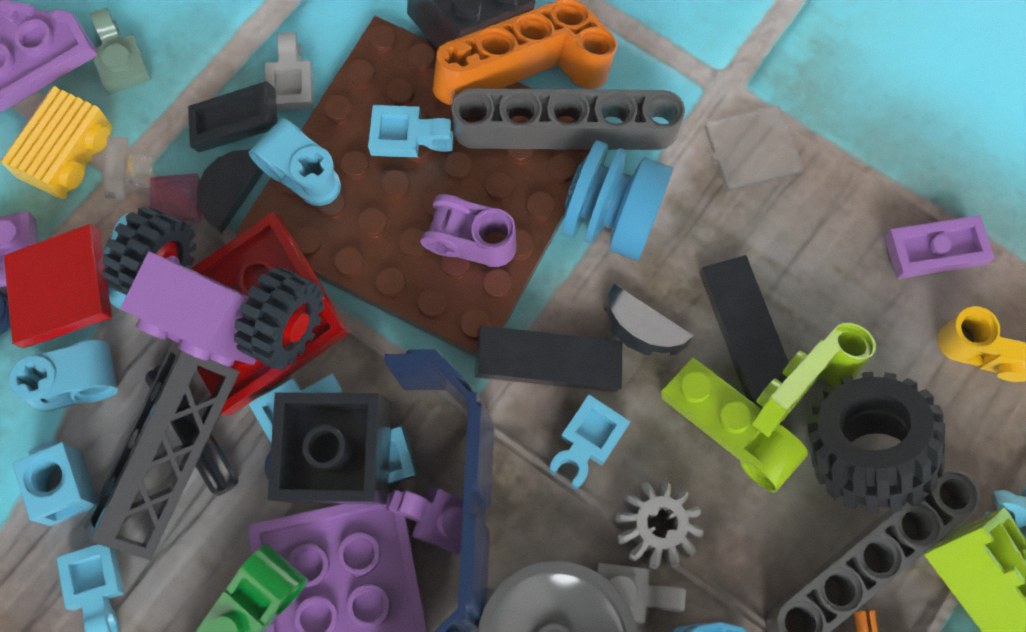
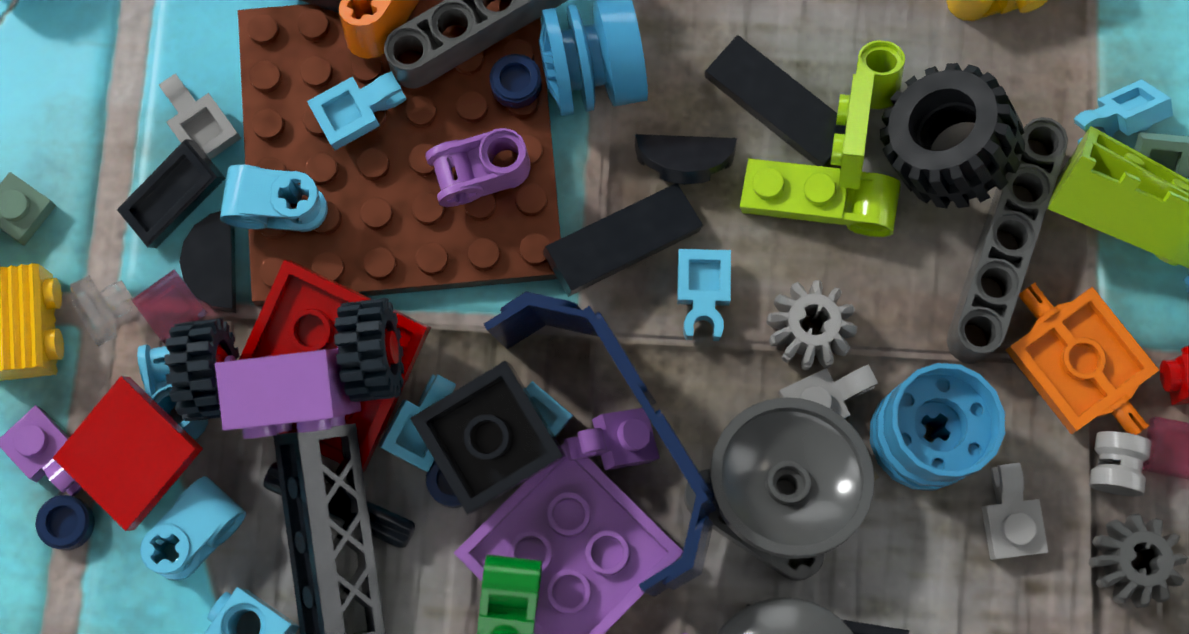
camera: 30 degrees left, 5 degrees up
none -> dark blue tile [490,54,542,109]

